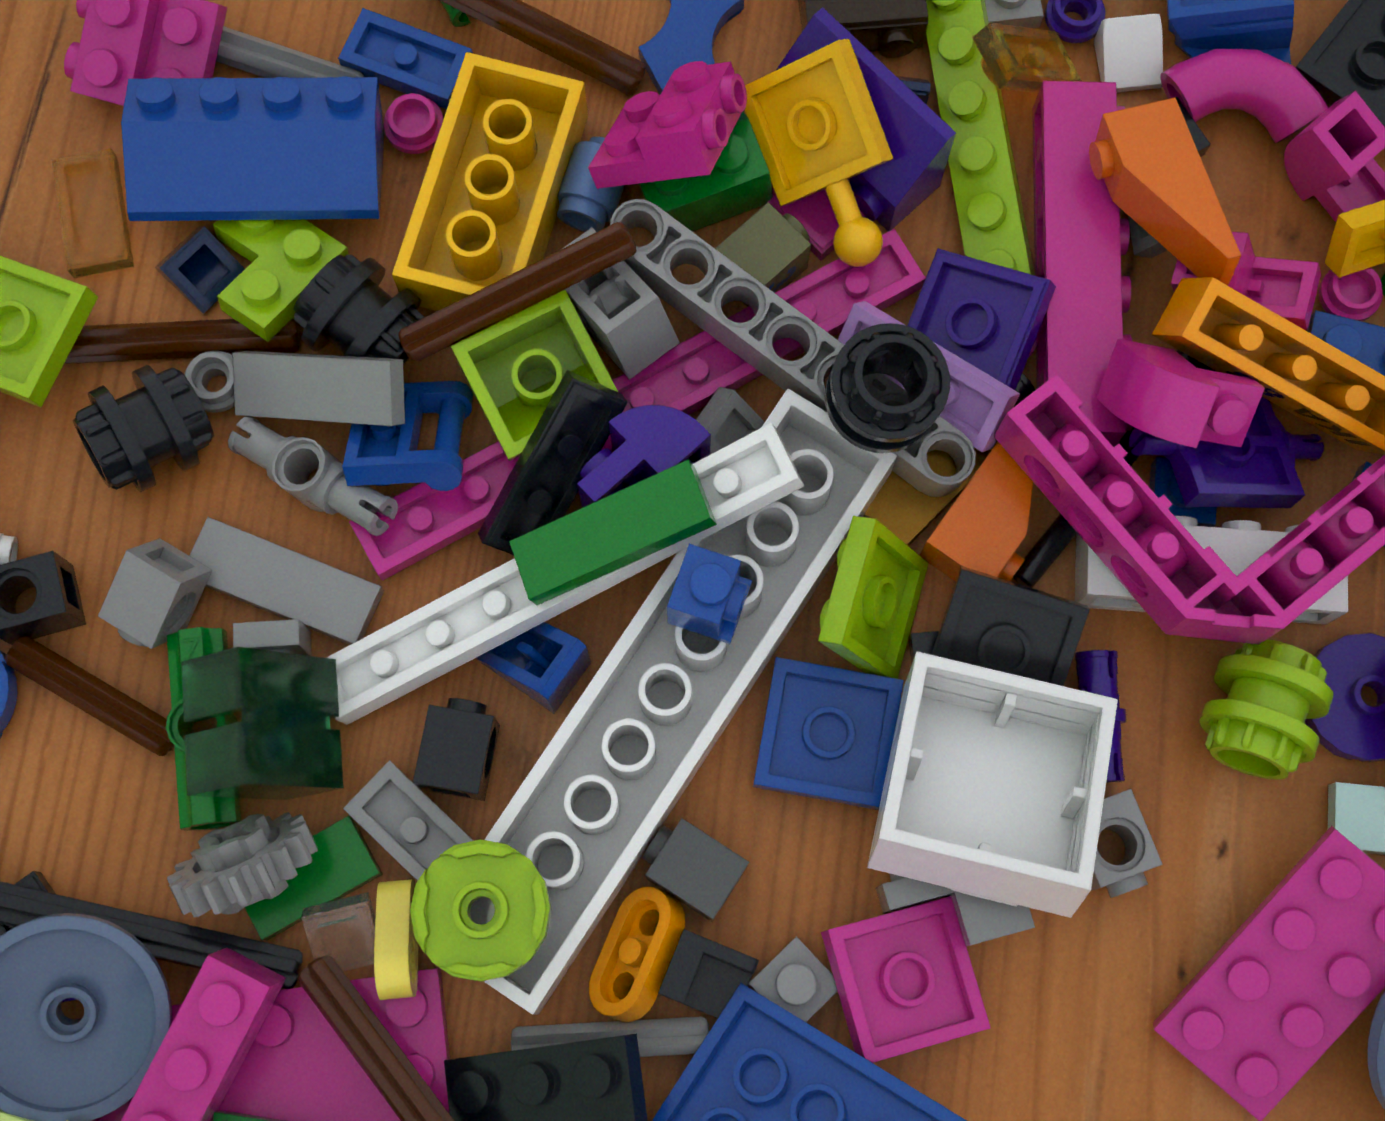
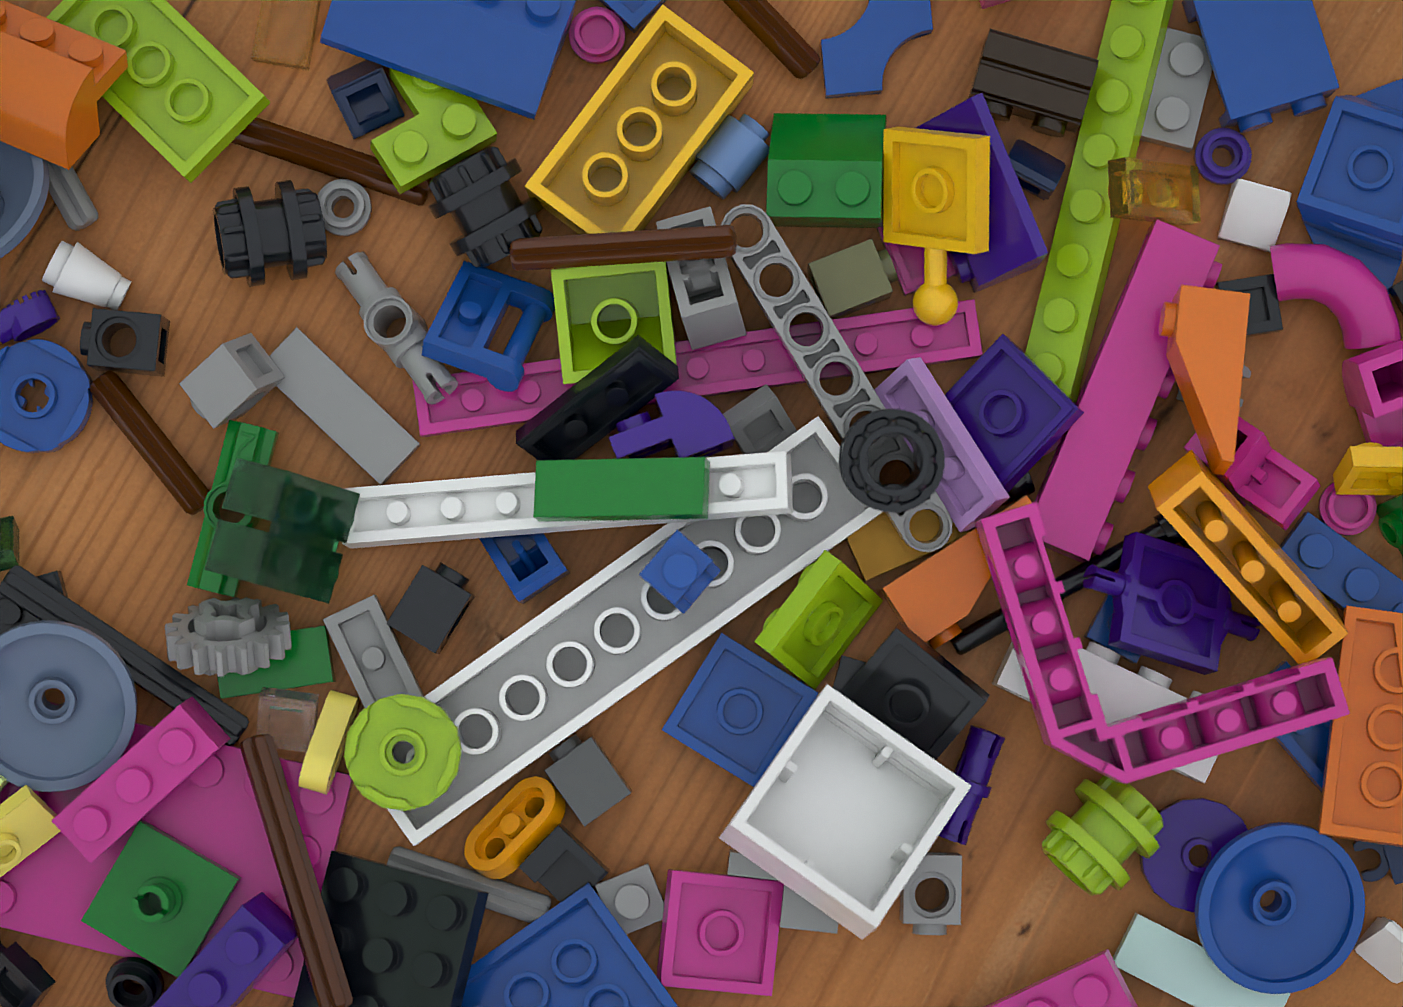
camera: 20 degrees right, 10 degrees up
light grey tile [232,351,405,426] -> none
light grey plate [233,619,312,669] -> none
dark pink plate [588,61,747,189] -> none
dark pink brick [1096,339,1265,448] -> none

